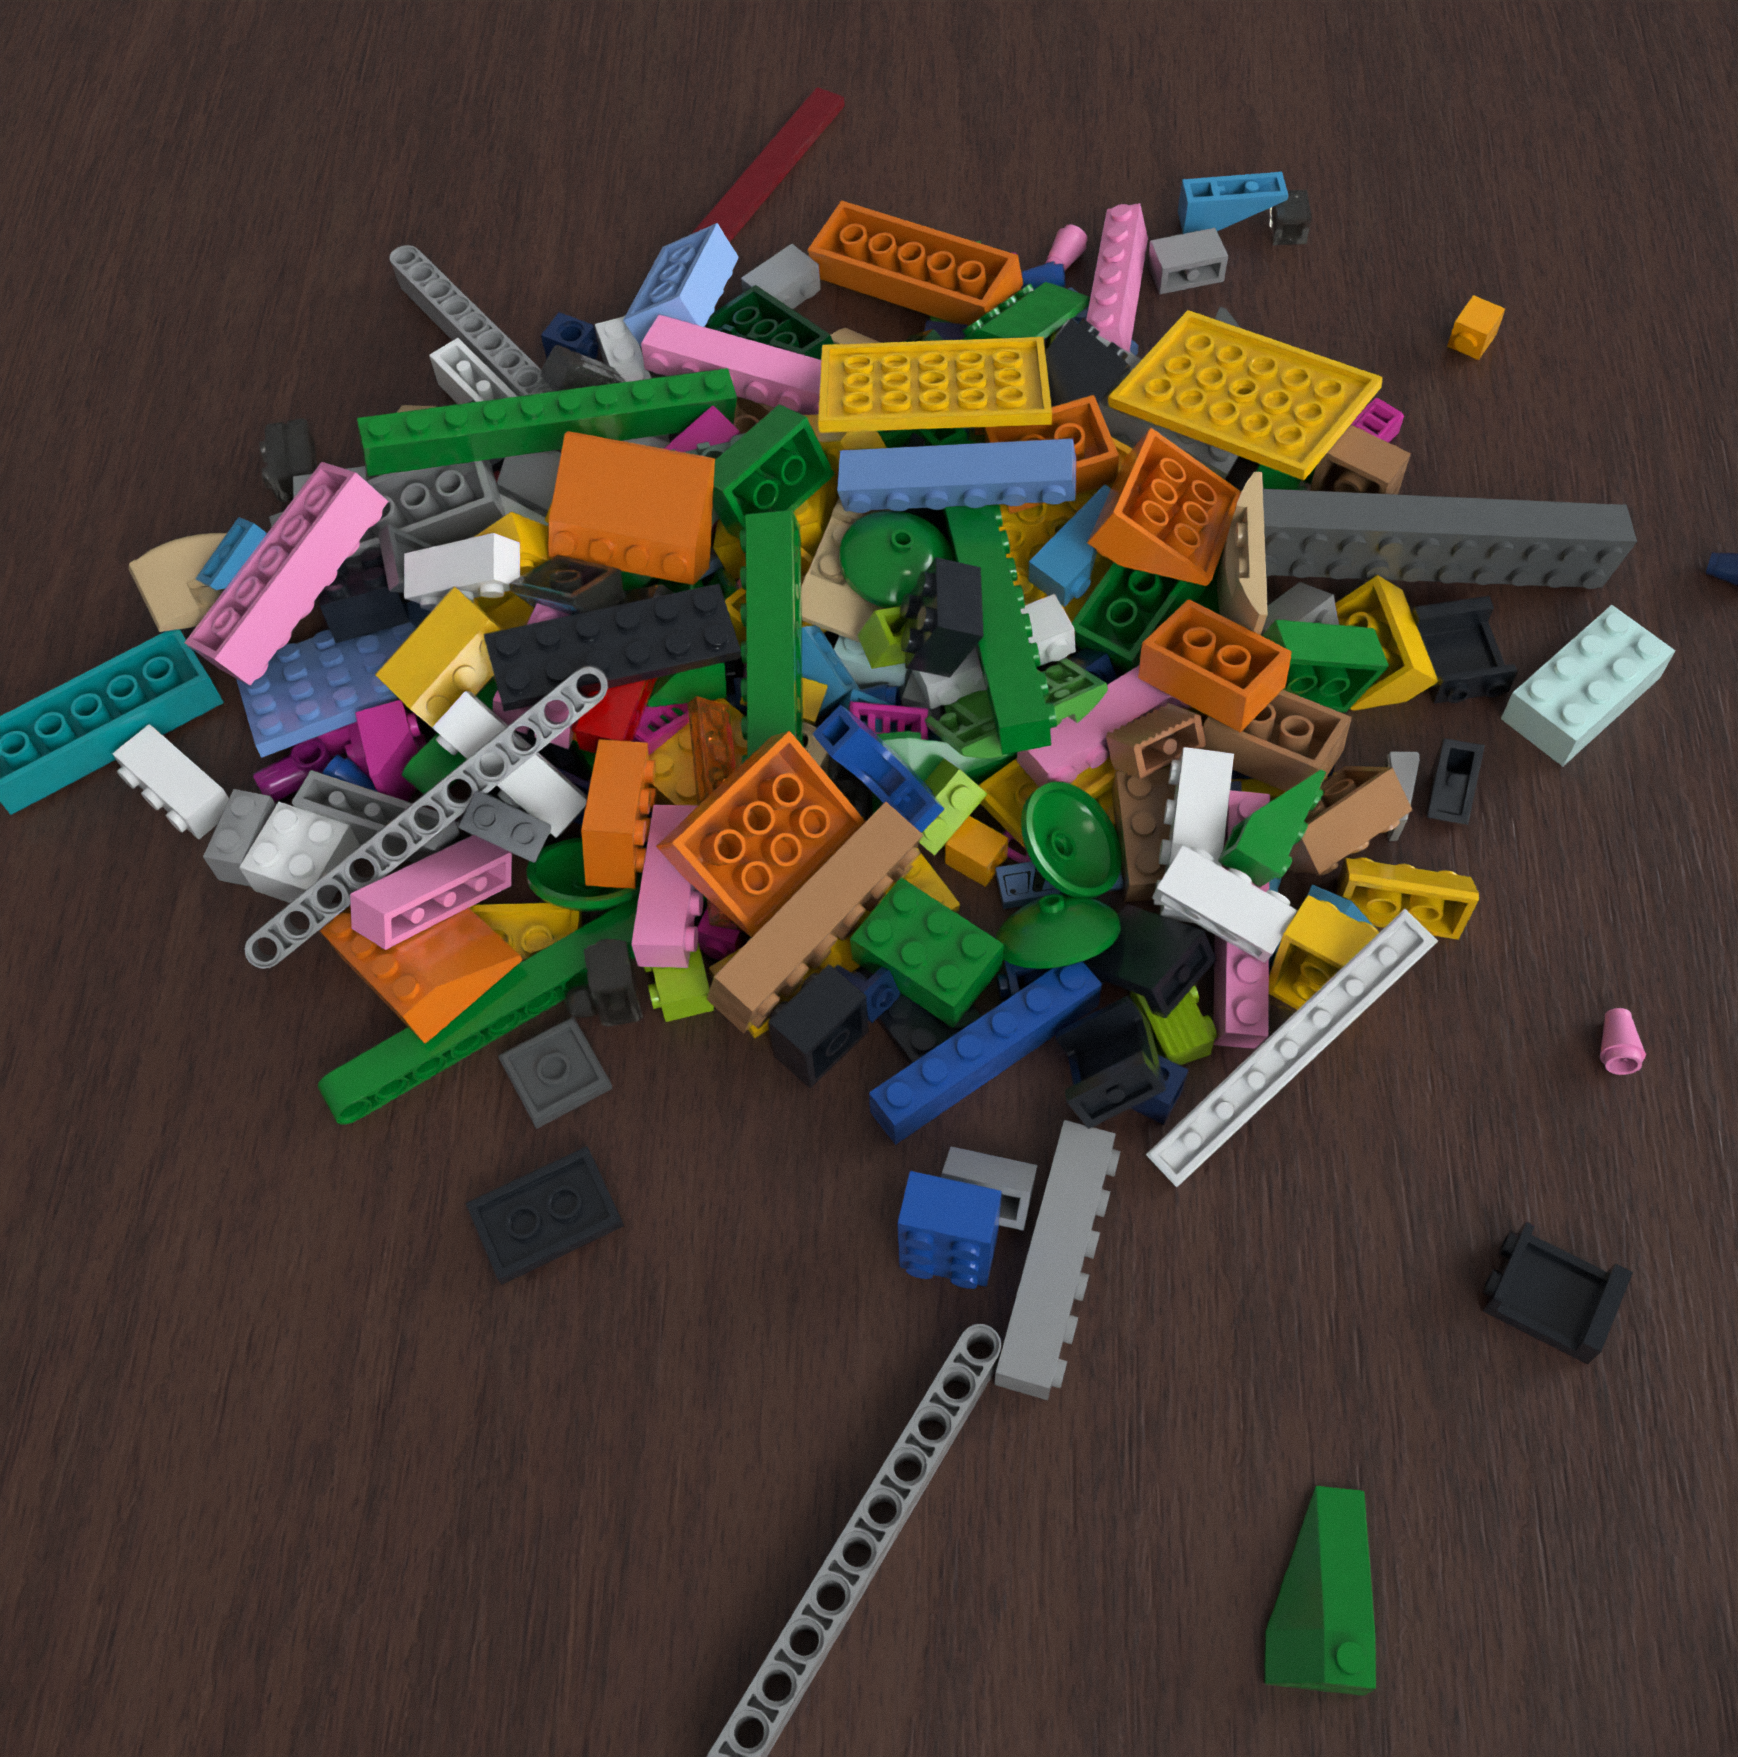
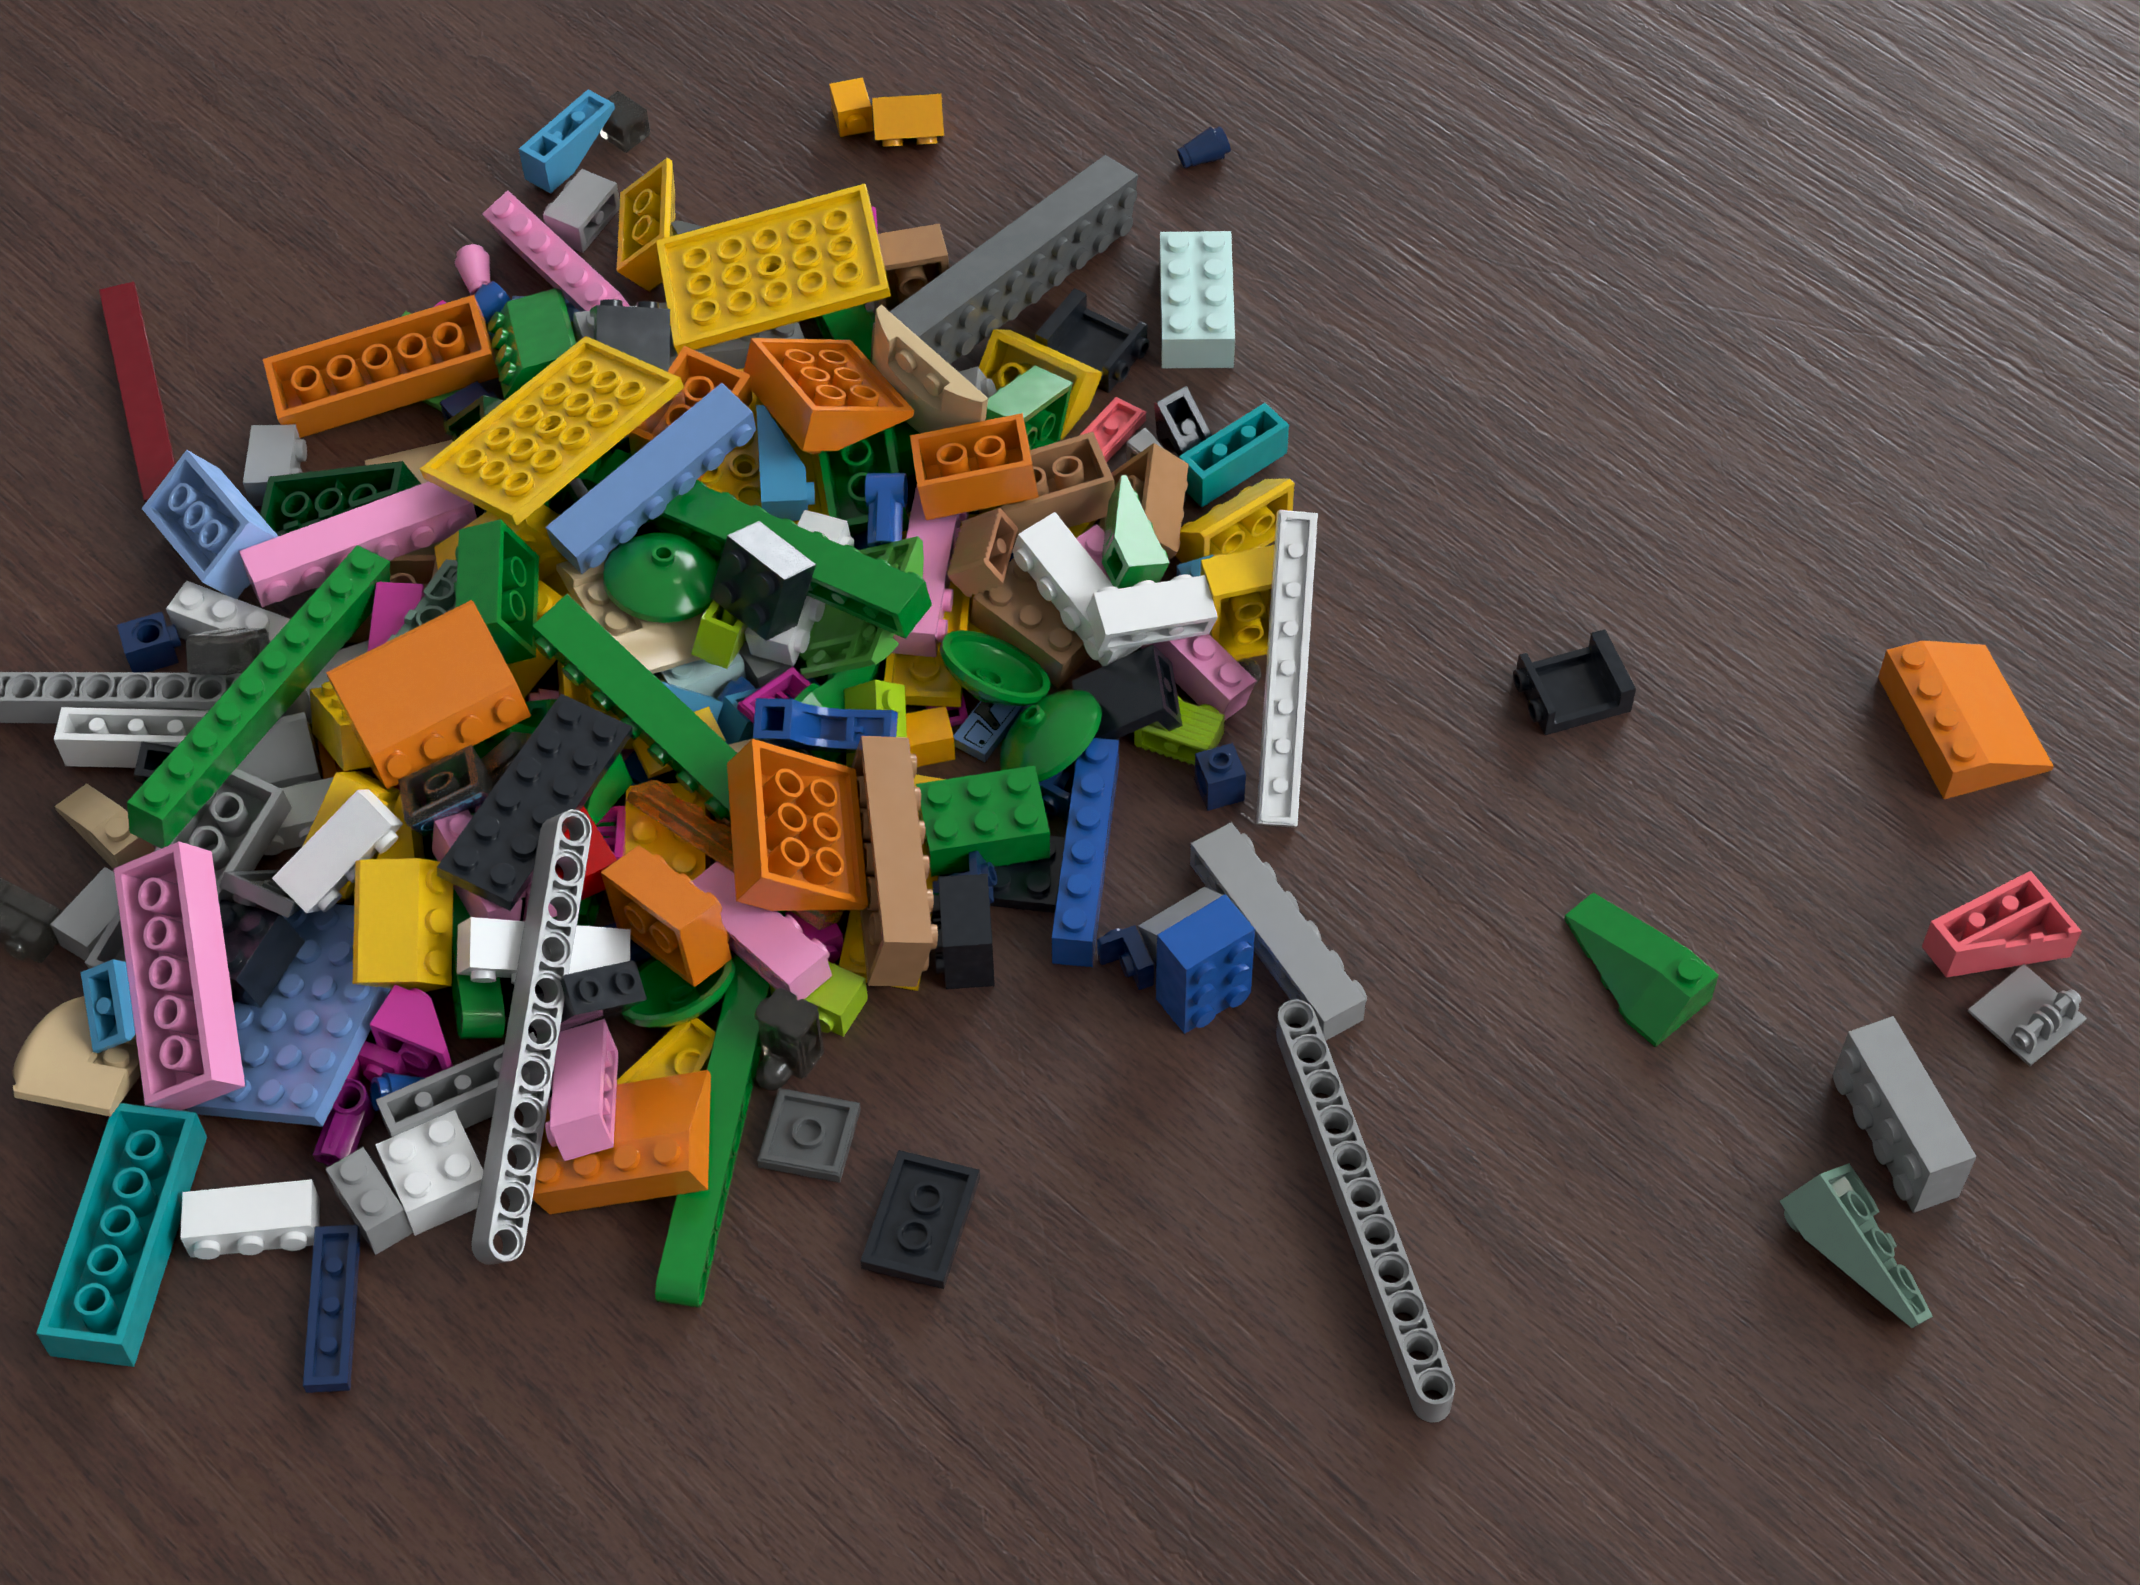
camera: 50 degrees left, 5 degrees down
black panel [1055,996,1166,1129] -> none
bright pink cone [1600,1008,1646,1075] -> none
none -> dark blue plate [303,1225,361,1393]
none -> yellow slope [617,158,675,291]
none -> blue piece [865,473,908,548]
none -> light orange slope [872,94,944,147]
none -> coral tile [1079,397,1147,462]
none -> dark blue bracket [1097,925,1154,990]
none -> teal brick [1179,403,1289,507]

